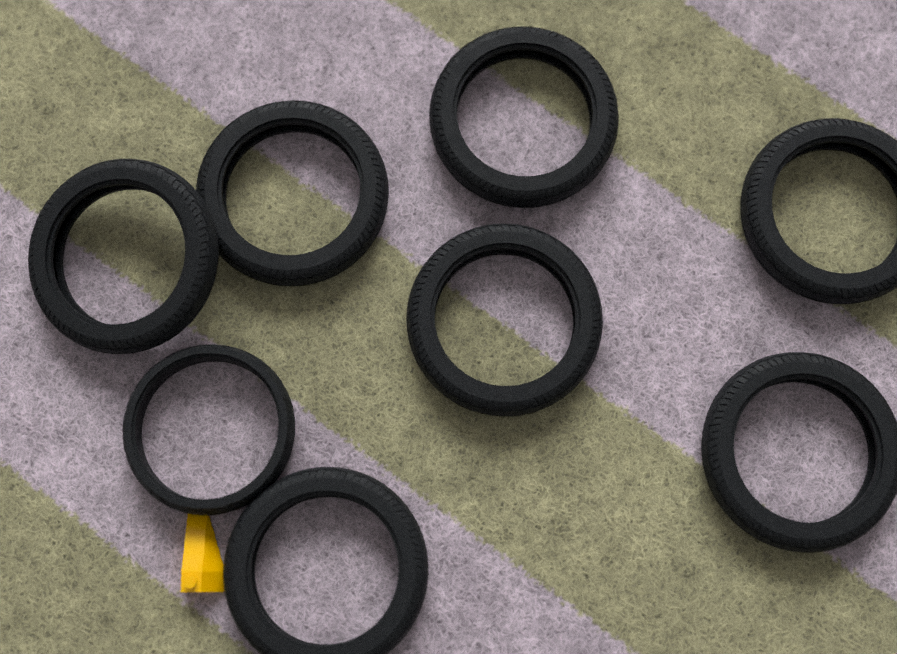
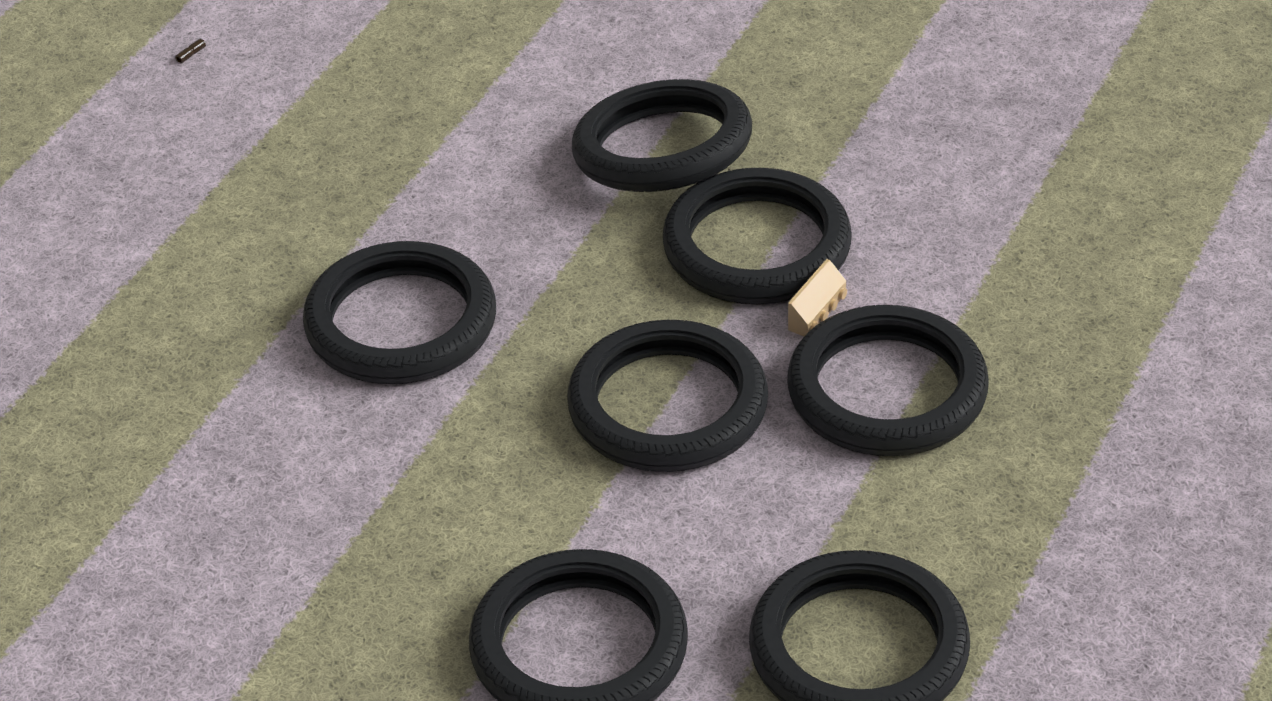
camera: 85 degrees right, 35 degrees down
black tyre [123,344,295,516] -> none
yellow wedge [181,514,225,592] -> none
none -> slope [788,259,847,336]

